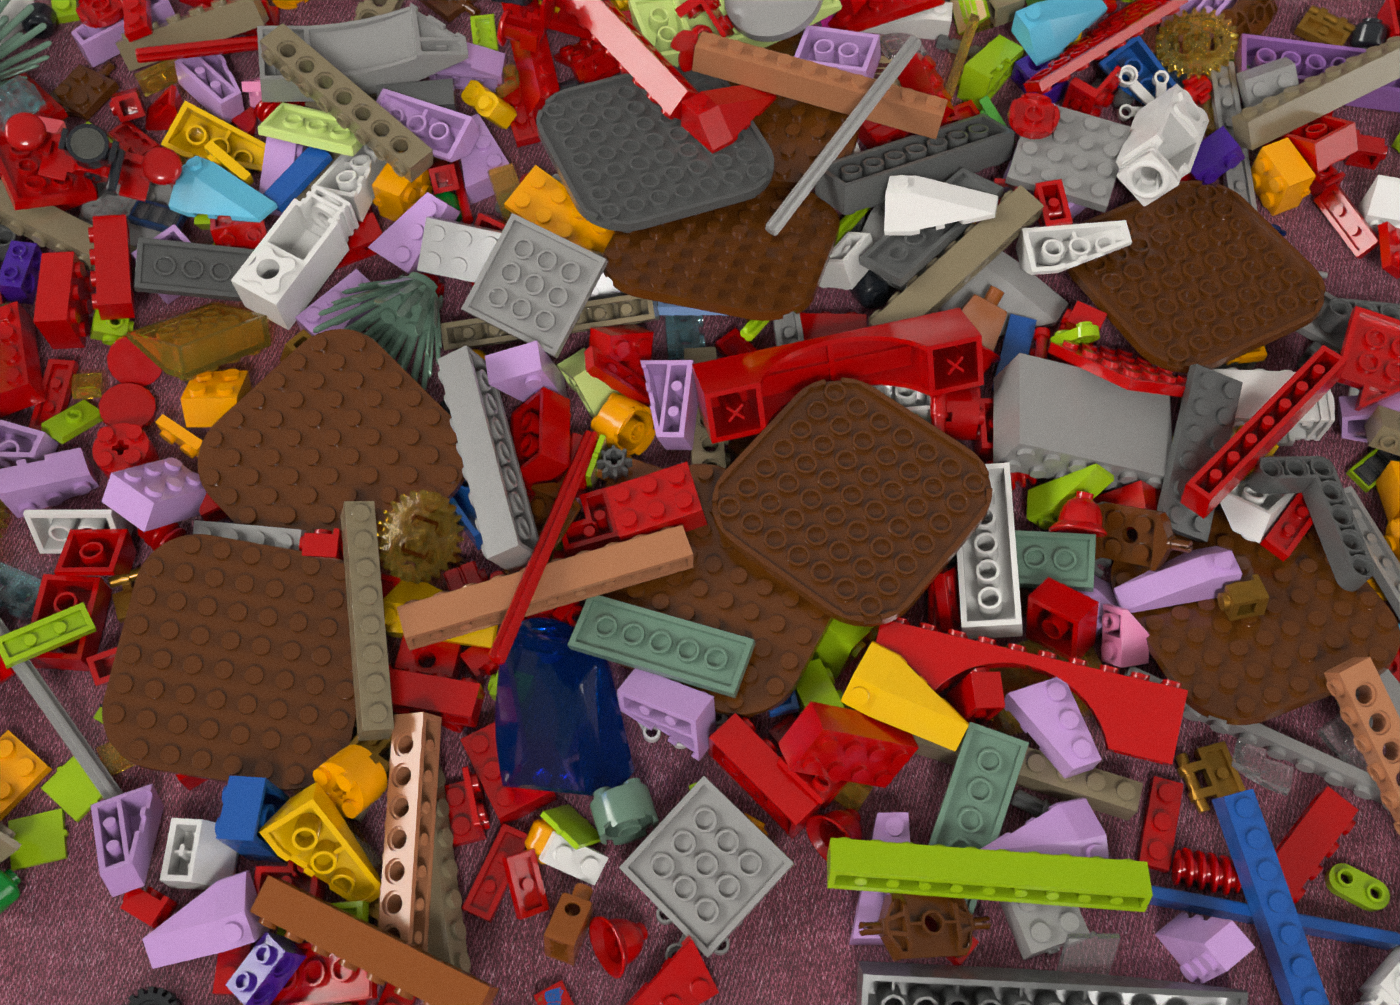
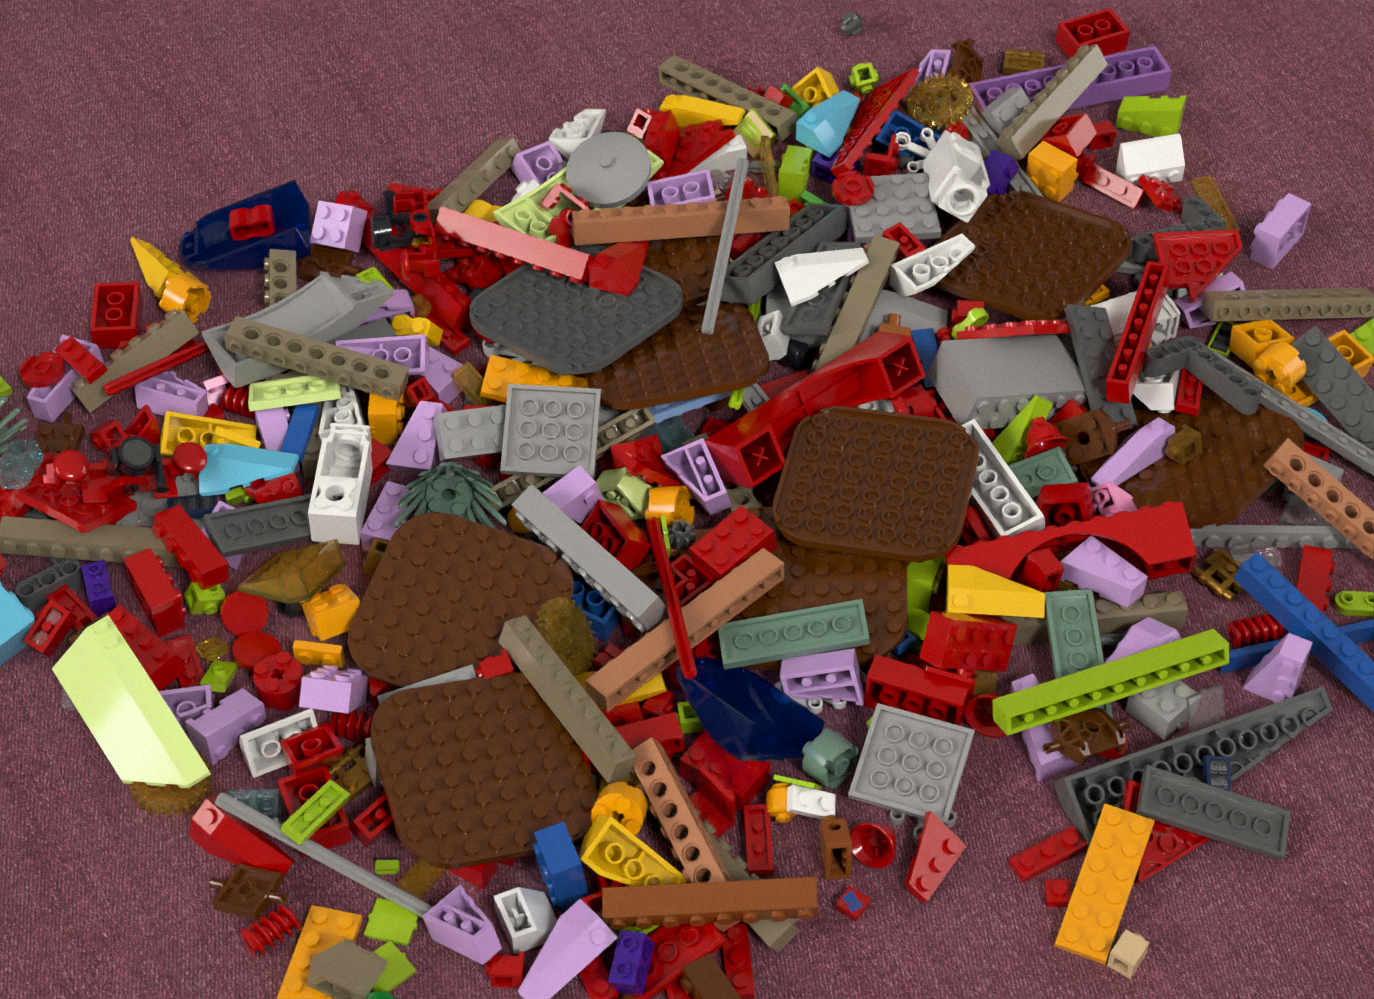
camera: 25 degrees left, 15 degrees down
clear yellow plate [134,59,178,97] -> none
red plate [502,849,550,920] -> none
red plate [1137,776,1184,873] -> none
black head [1351,18,1387,49] -> none

